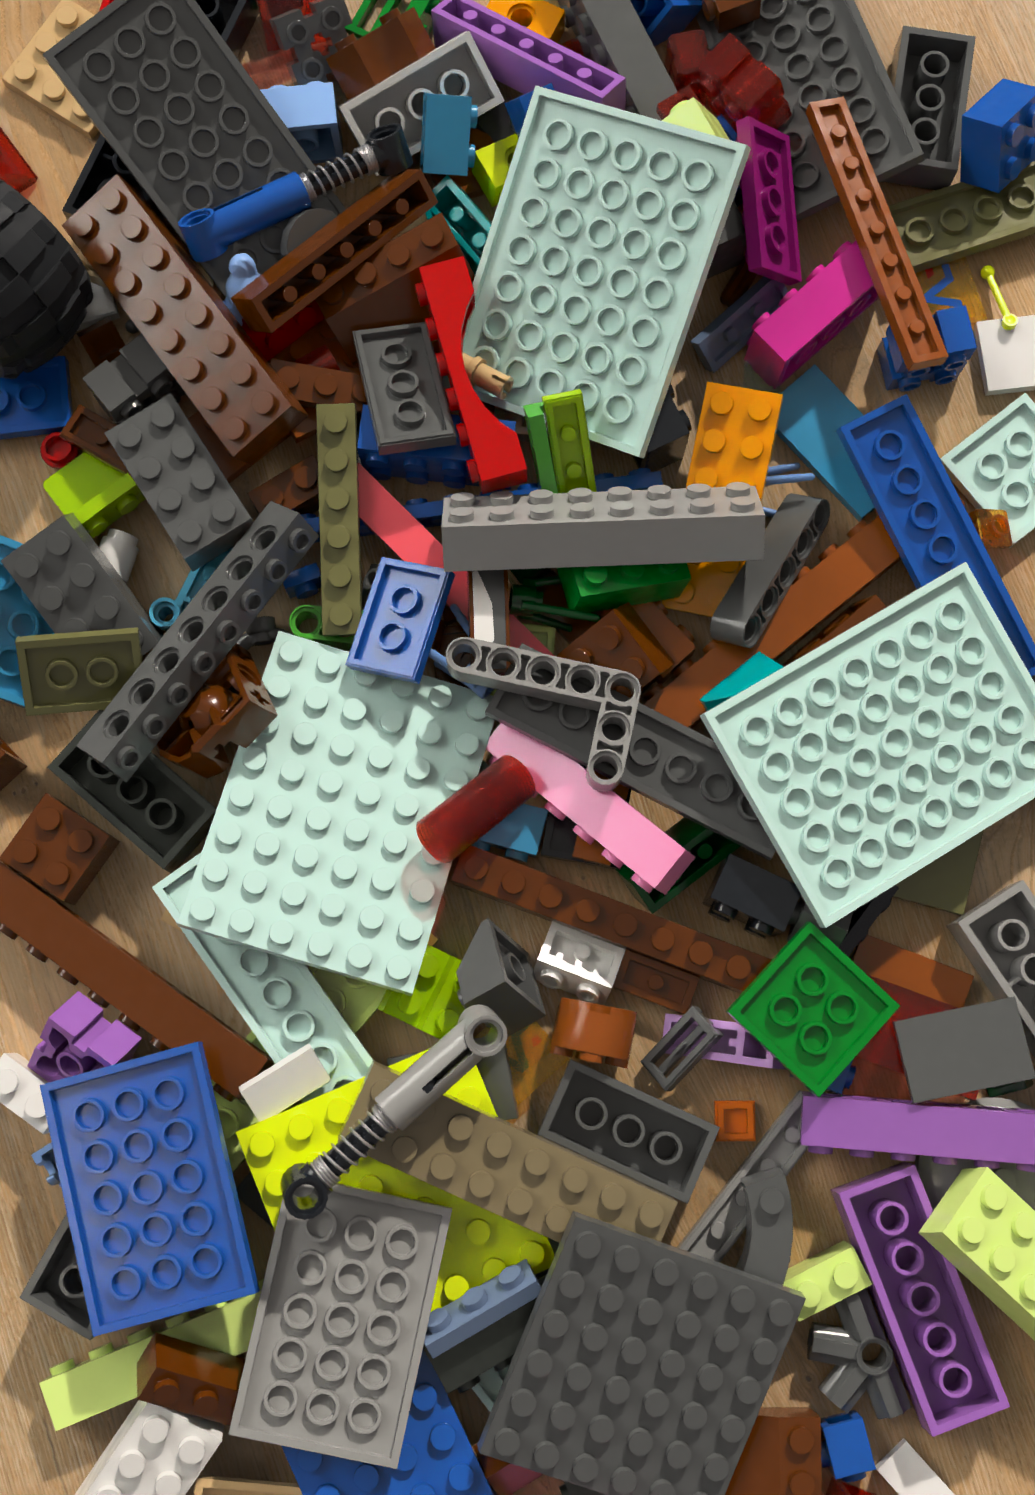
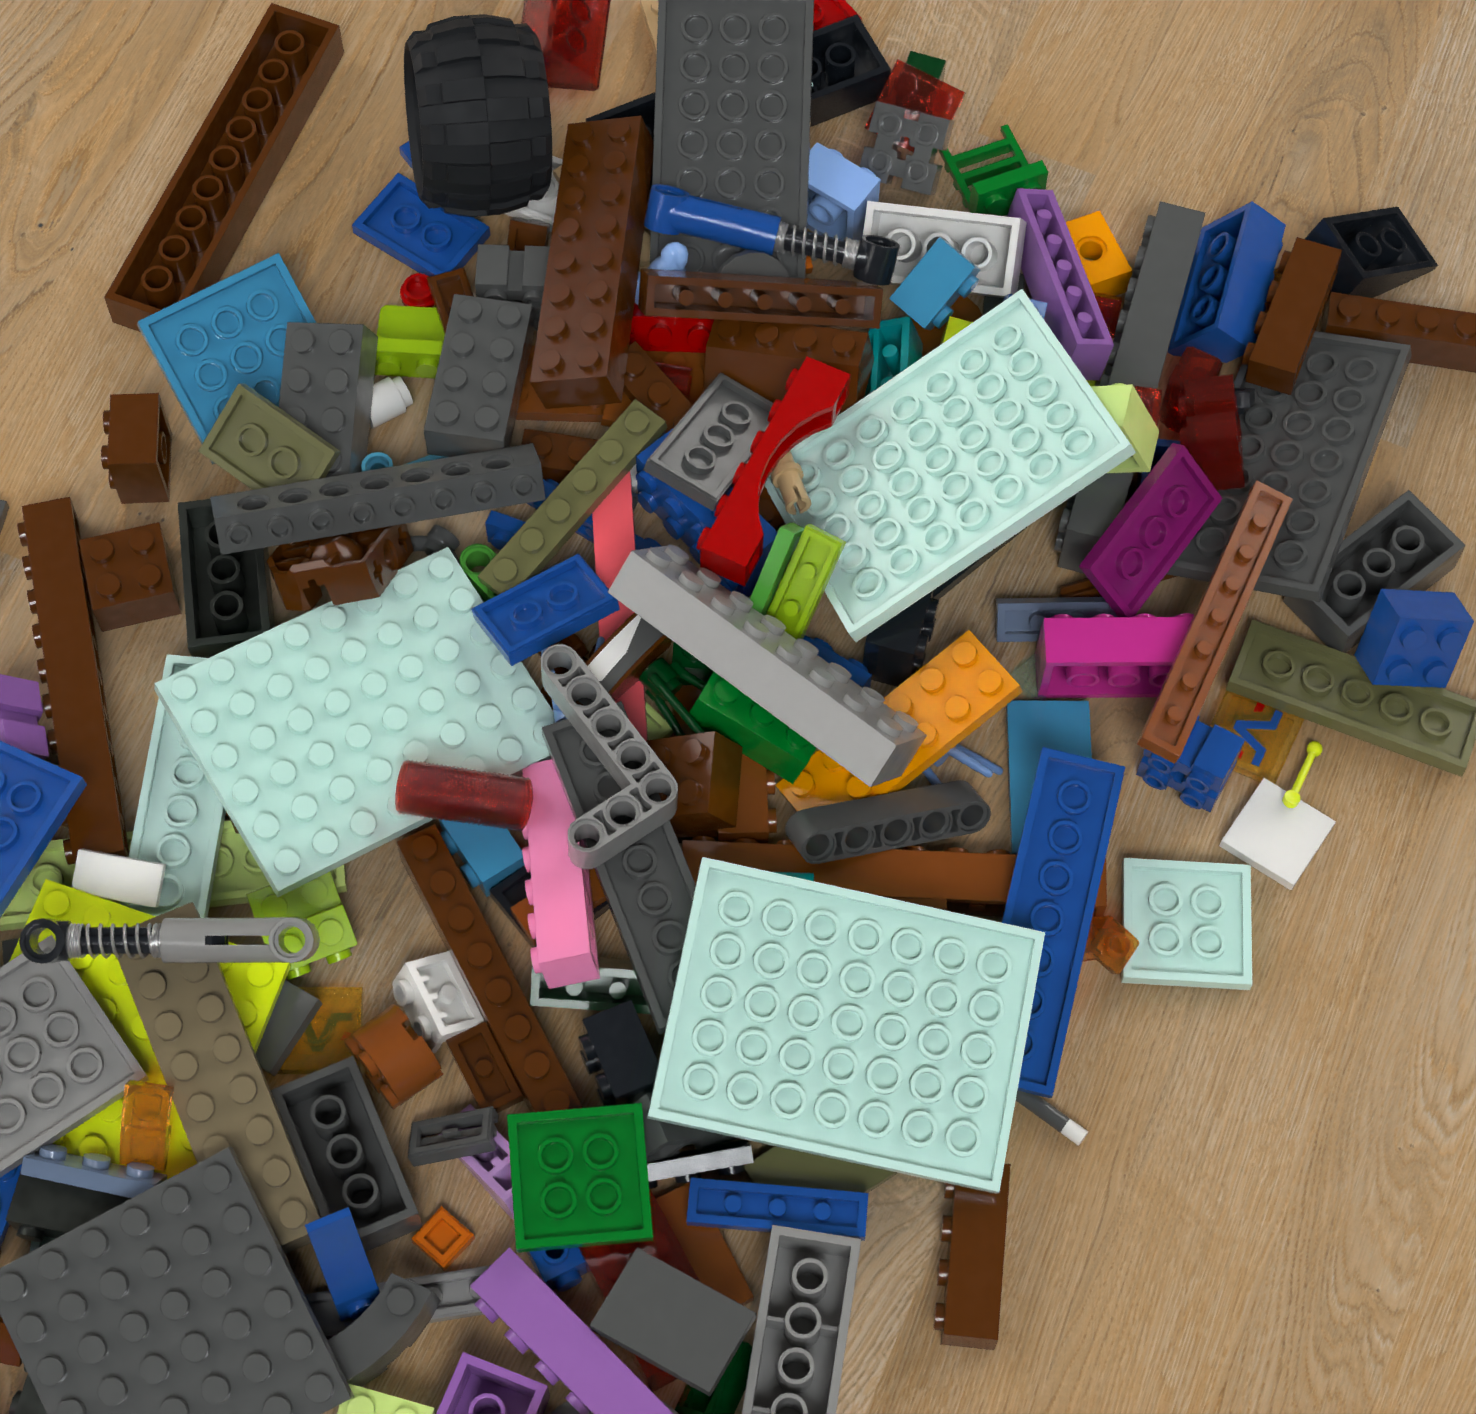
camera: 40 degrees right, 15 degrees down
reddish brown brick [326,7,435,100] -> none
dark grey slope [456,918,546,1037] -> none
none -> clear orange slope [120,1079,174,1171]
none -> blue slope [305,1207,380,1321]
none -> blue plate [686,1178,869,1241]

